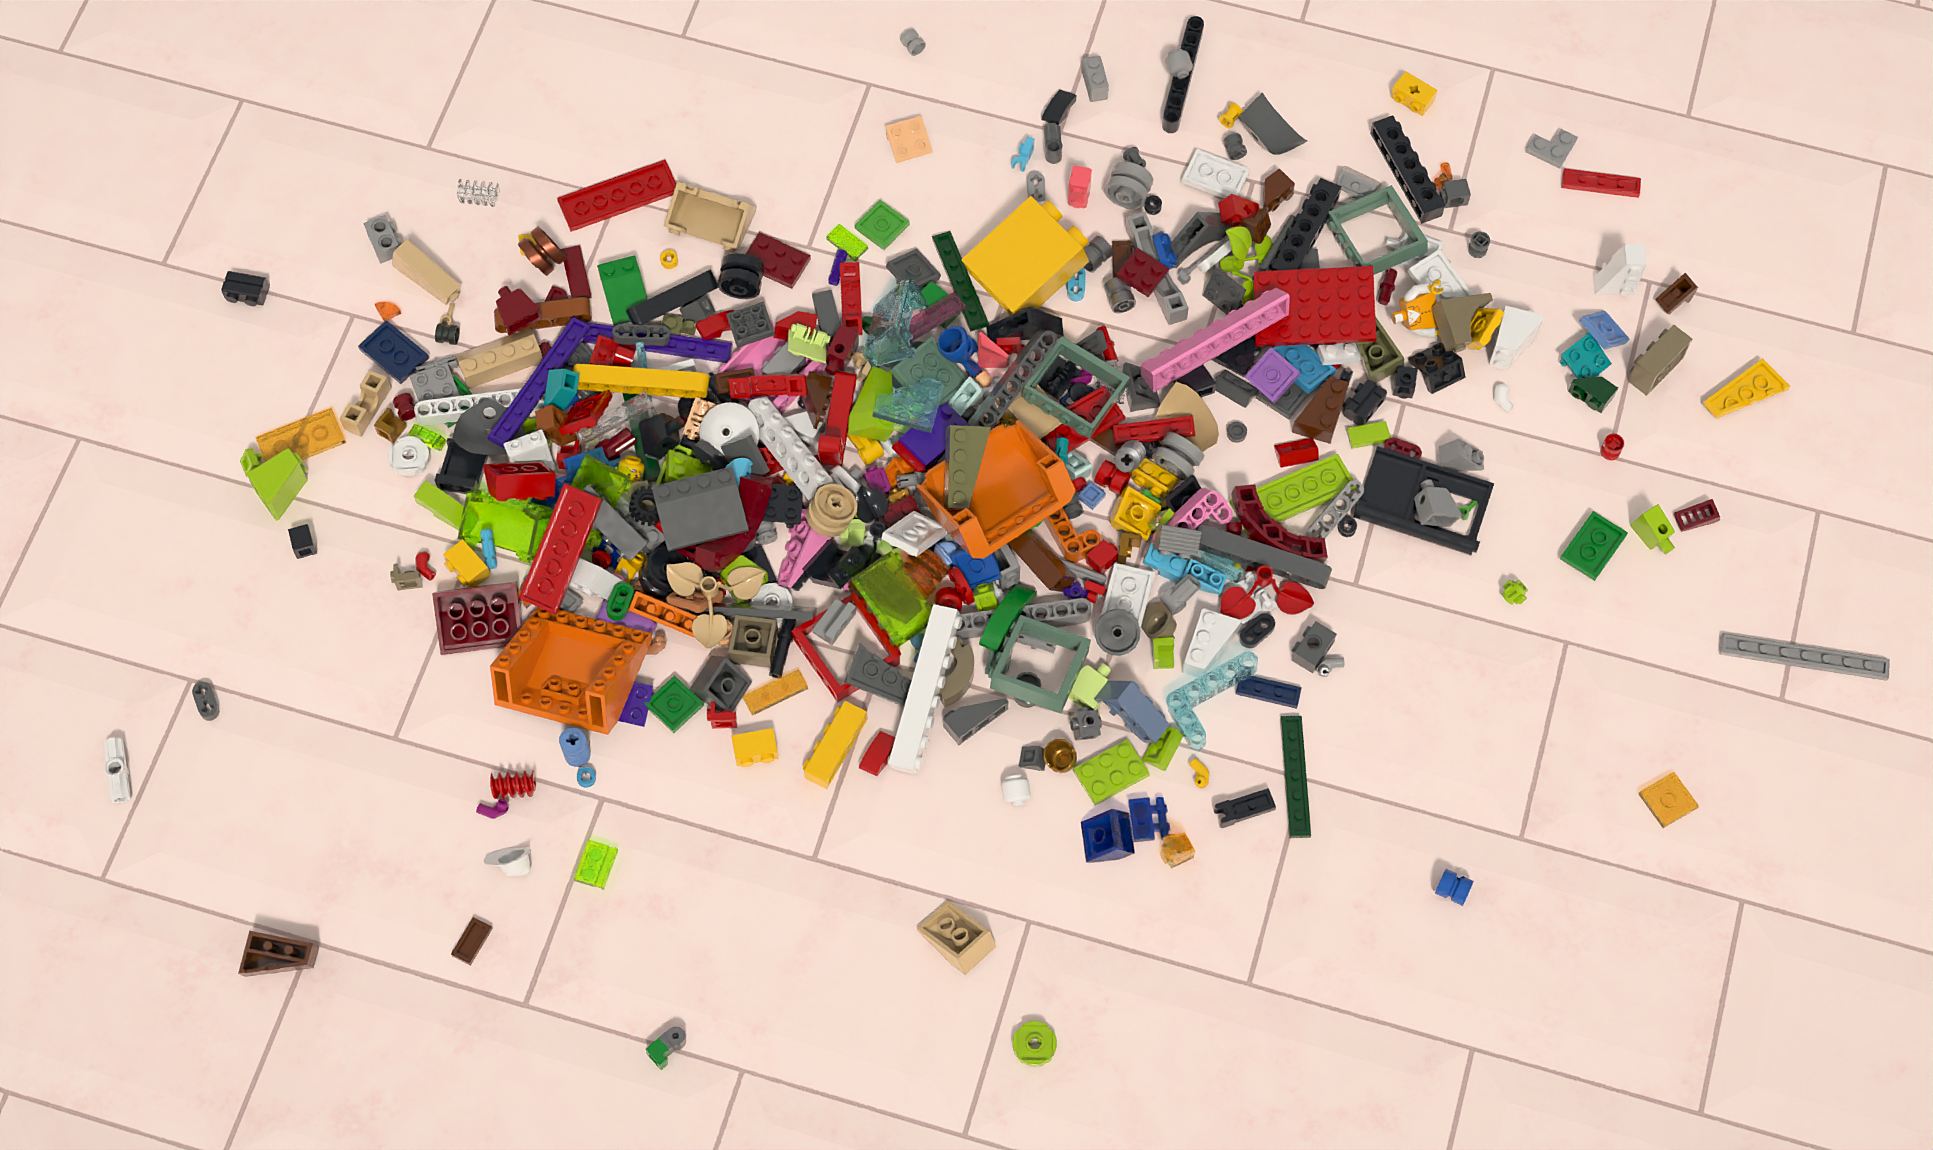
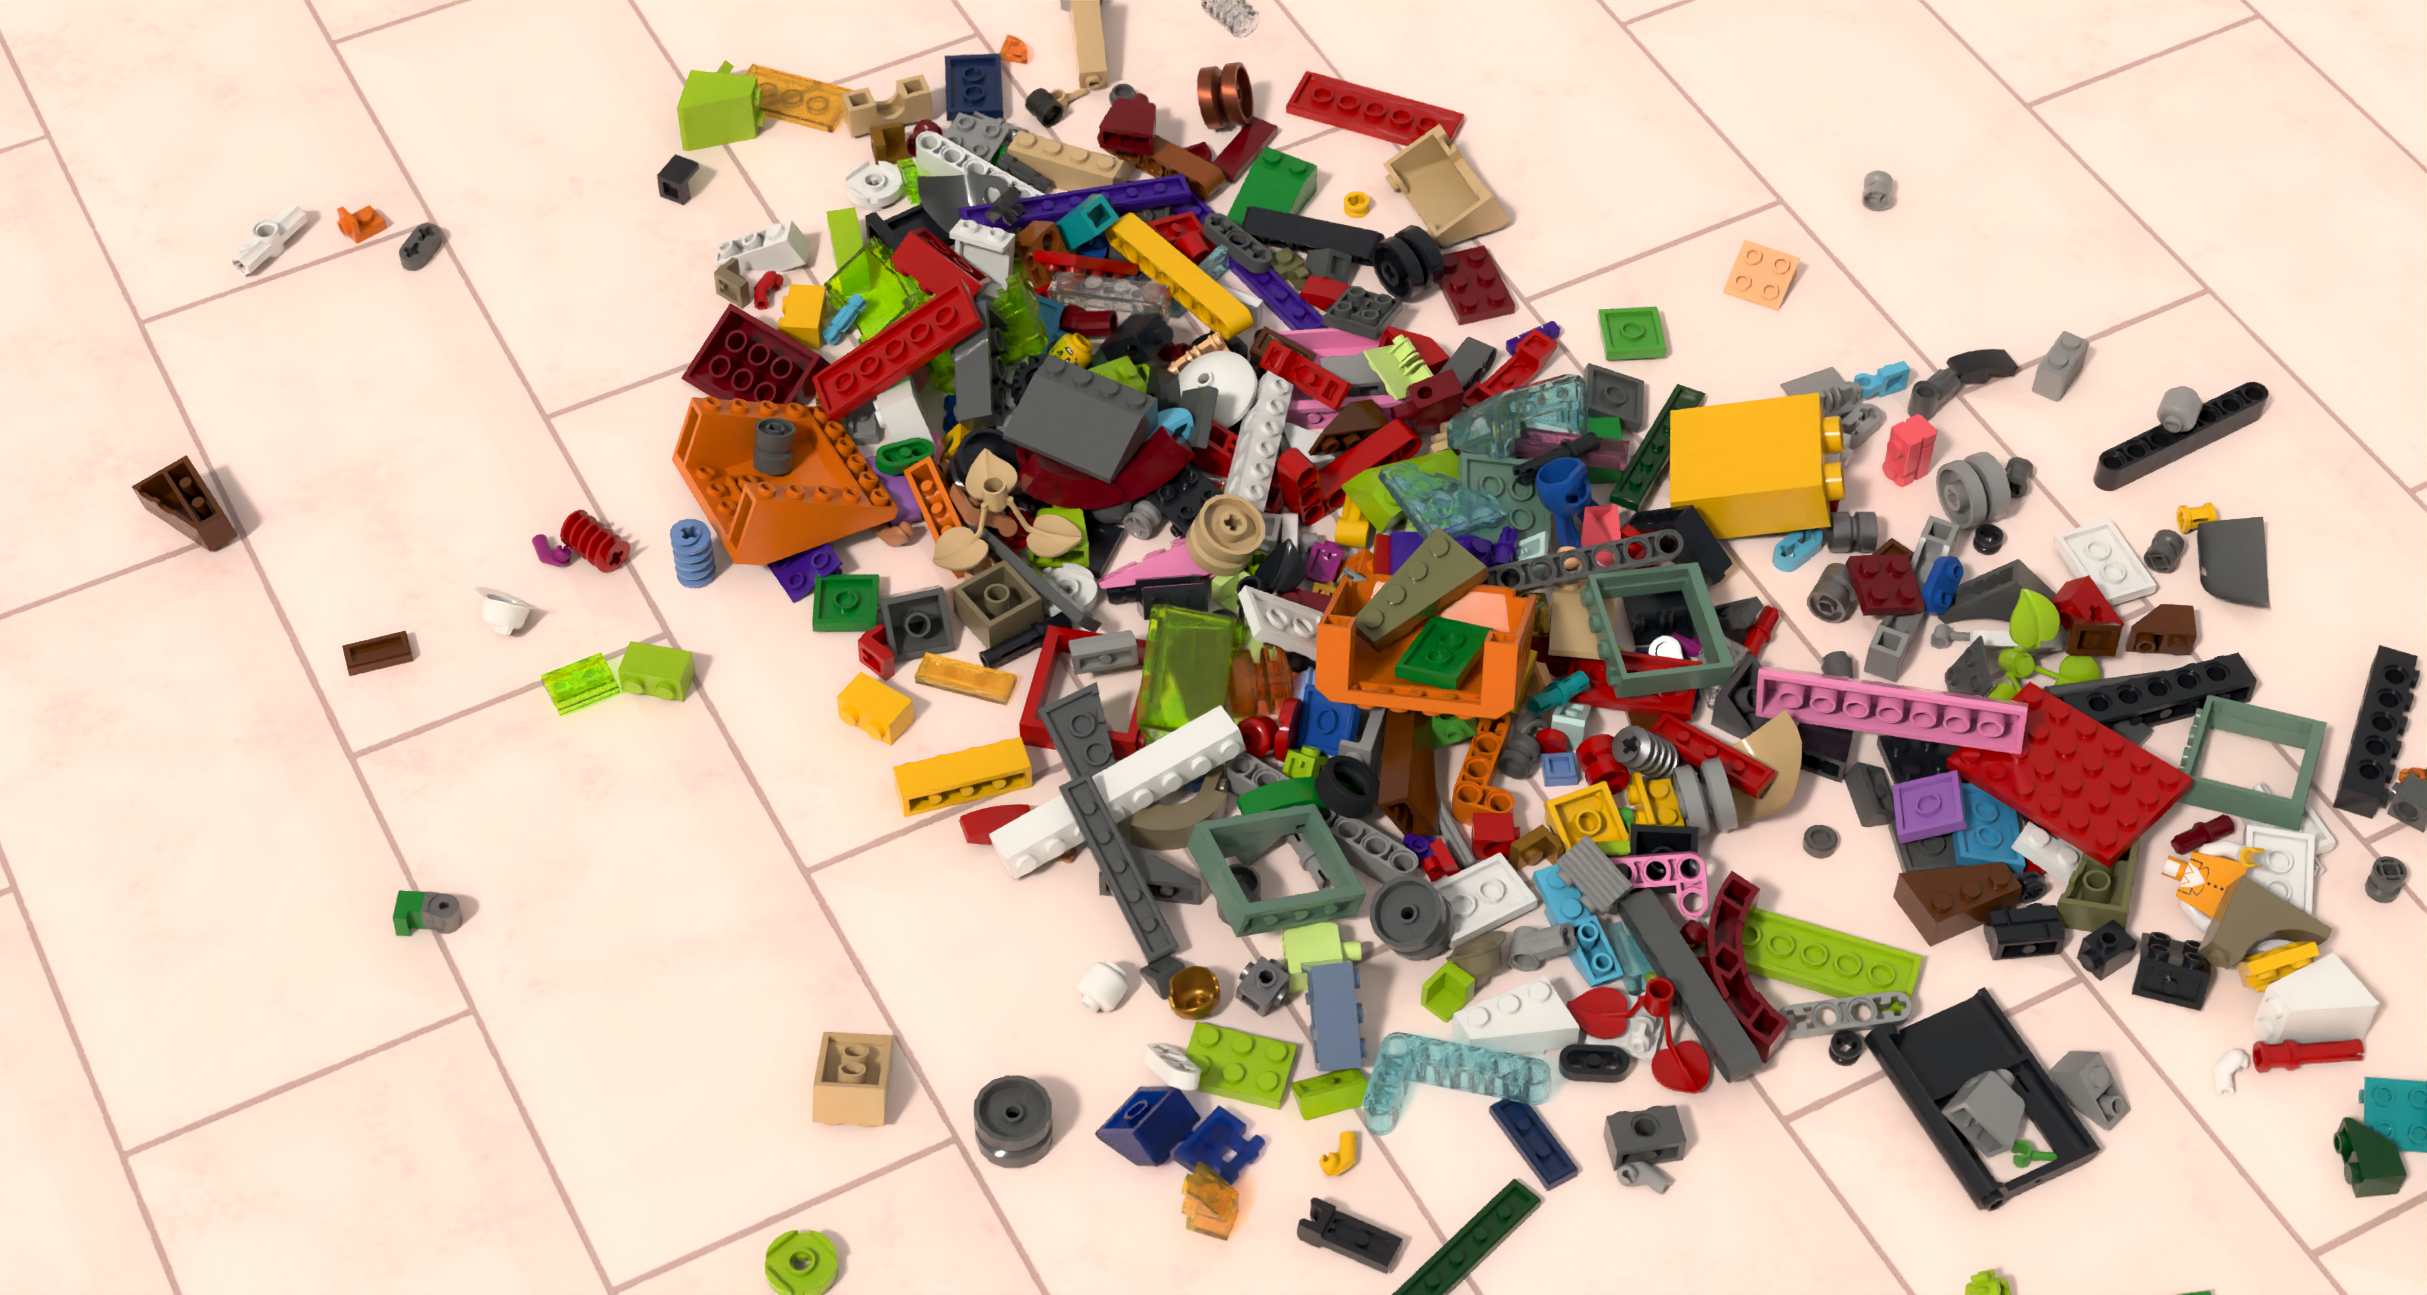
camera: 45 degrees right, 15 degrees down
dark azure bush [577,767,596,788] -> none
red plate [592,550,611,570] -> none
clear neon green tile [826,224,868,262] -> none
red slope [1274,438,1319,468] -> none
light grey panel [1336,167,1381,199] -> none
lime tile [1346,421,1391,449] -> none
dark red beam [1384,437,1422,459] -> none
red wheel [1600,433,1625,461] -> none
none -> orange bracket [337,205,387,244]
none -> lime brick [618,641,695,702]
none -> white slope [714,220,810,272]
none -> dark grey wheel [753,418,795,475]
none -> dark grey wheel [973,1075,1053,1168]
none -> clear smoke tile [985,185,1025,226]
none -> dark grey axle [997,153,1051,194]
none -> dark grey tile [1059,772,1179,965]
none -> dark grey plate [1109,84,1136,105]
none -> white beam [1144,1043,1201,1090]
none -> black tyre [1314,755,1380,819]
none -> green plate [1395,616,1493,690]
none -> dark purple axle [1490,526,1519,578]
none -> black pin [1512,431,1601,485]
none -> light grey hinge [1780,366,1861,417]
none -> dark grey cone [1821,651,1854,678]
none -> red pin [2252,1039,2364,1073]

